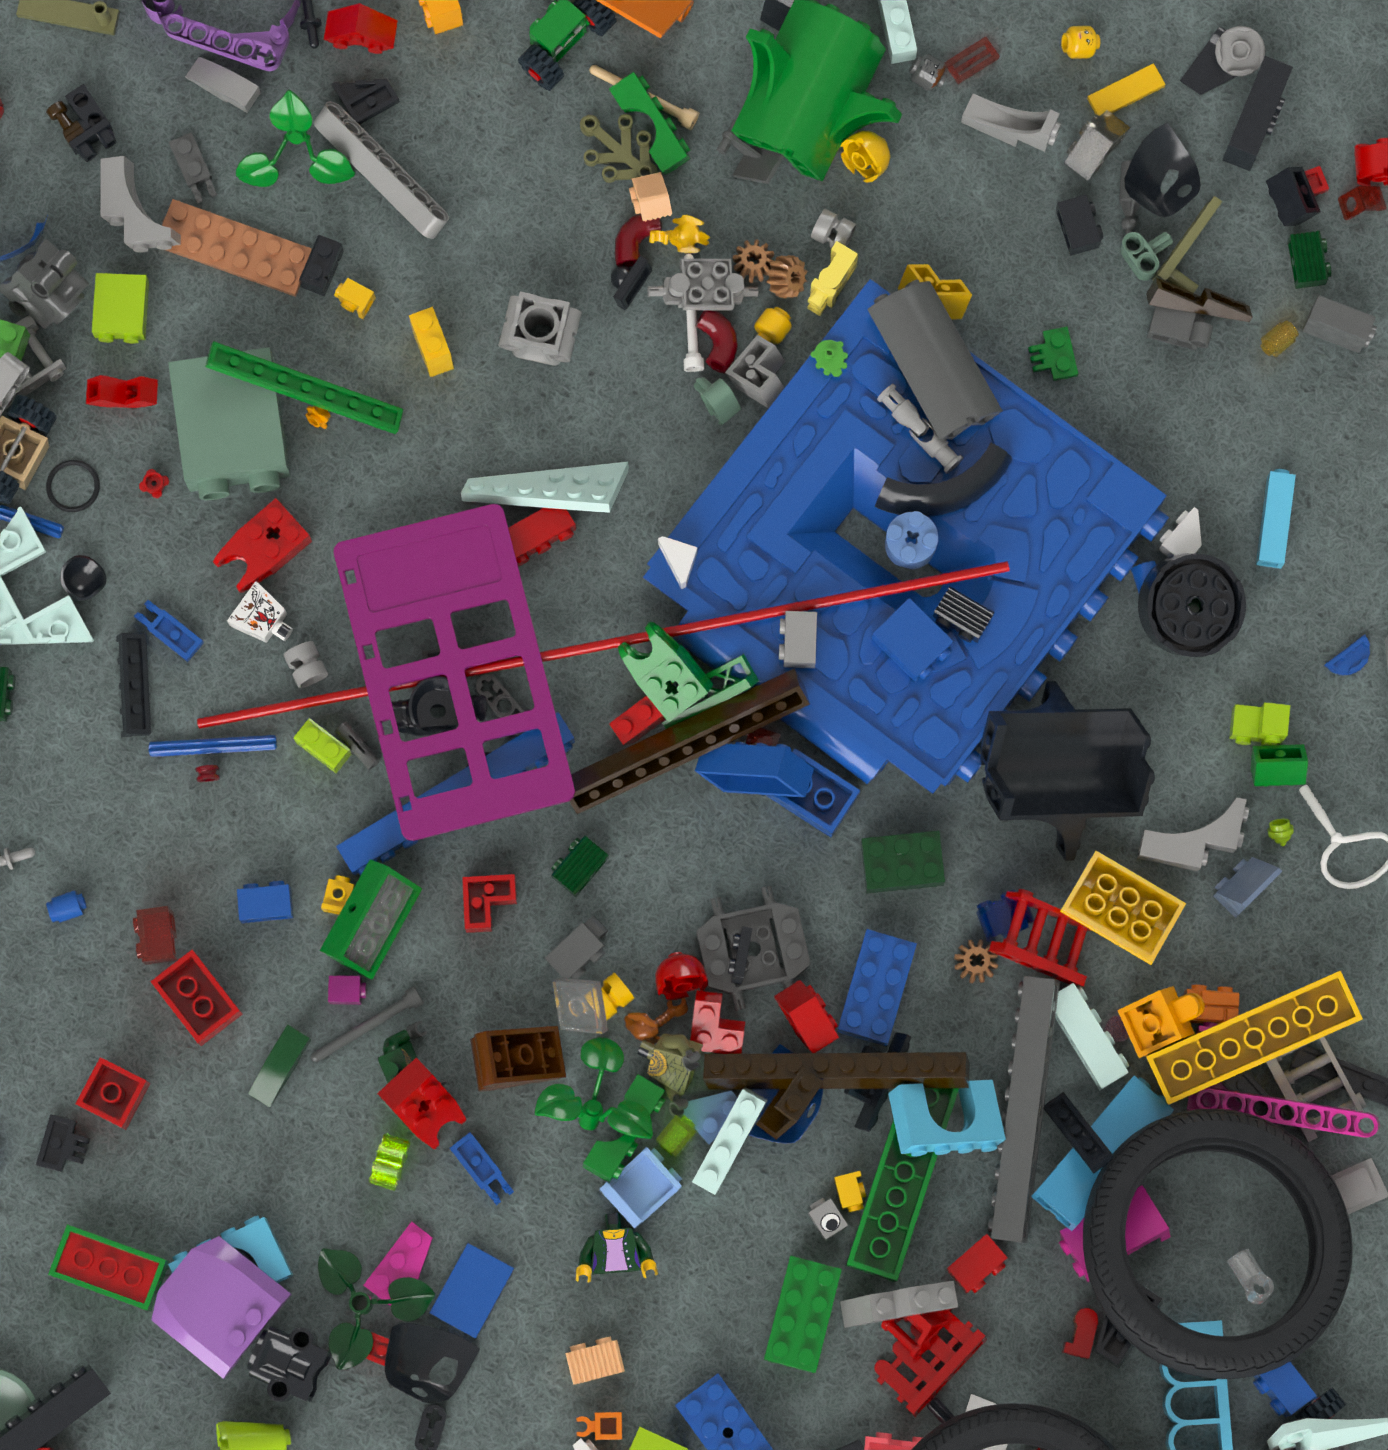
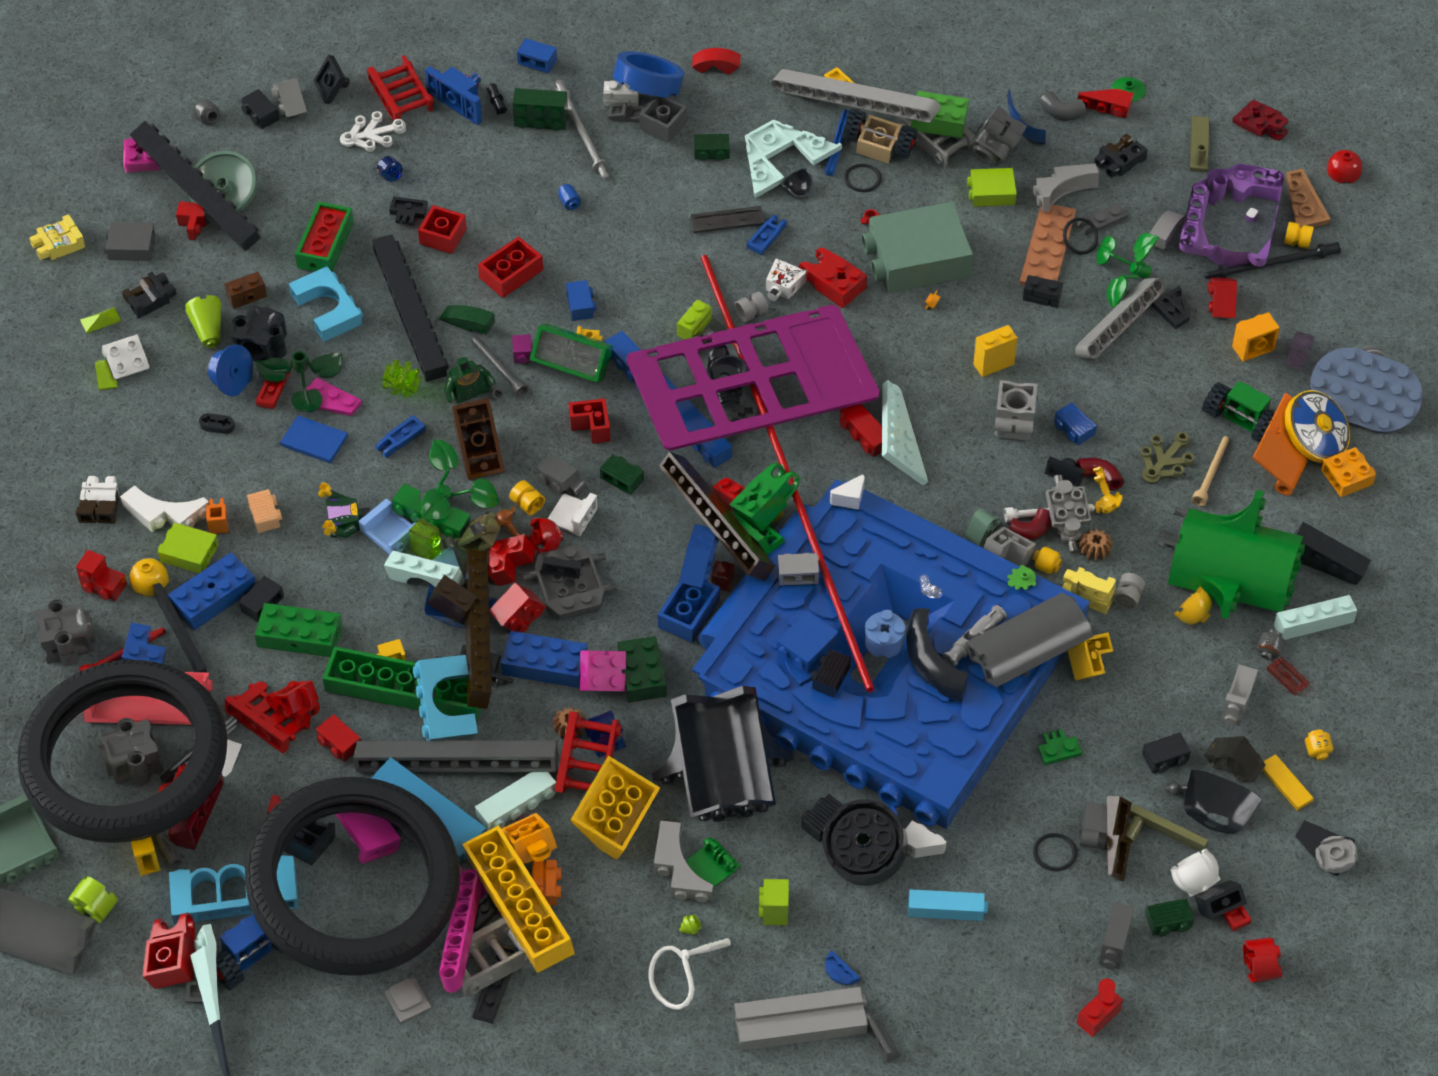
camera: 85 degrees right, 25 degrees down
red brick [86,375,158,408] -> none
clear red brick [133,906,177,965] -> none
blue axle [149,735,277,757] -> none
medium lavender wedge [151,1236,292,1379] -> none
dark red bush [195,765,220,782] -> none
green tile [205,341,404,434] -> none
yellow brick [334,278,376,319] -> none
red brick [377,1058,467,1149] -> none
black piece [385,1323,480,1403] -> none
clear tile [552,978,608,1034] -> none
green arch [609,72,691,175] -> none
light nougat brick [629,172,672,222] -> none
medium nougat gear [766,255,808,298] -> none
light grey brick [808,1198,848,1241] -> none
light grey arch [840,1281,958,1328] -> none
black tile [1044,1092,1114,1174] -> none
sand green beam [1120,232,1173,281] -> none
sand blue slope [1214,857,1282,918] -> none
black brick [1222,56,1293,171] -> none
clear piece [1227,1248,1274,1305] -> none
green brick [1250,744,1308,787] -> none
clear yellow brick [1260,320,1299,357] -> none
clear red bracket [1338,186,1387,220] -> none
none -> blue piece [208,345,253,396]
none -> reddish brown brick [224,272,267,309]
none -> black brick [239,576,284,622]
none -> black brick [372,234,449,382]
none -> white bracket [548,493,598,536]
none -> dark pink piece [580,650,626,692]
none -> green hinge [685,837,741,888]
none -> black brick [801,794,843,842]
none -> clear arm [919,575,942,598]
none -> black tyre [1033,833,1077,871]
none -> blue brick [1054,402,1097,446]
none -> black tyre [1063,217,1098,255]
none -> white piece [1170,849,1221,897]

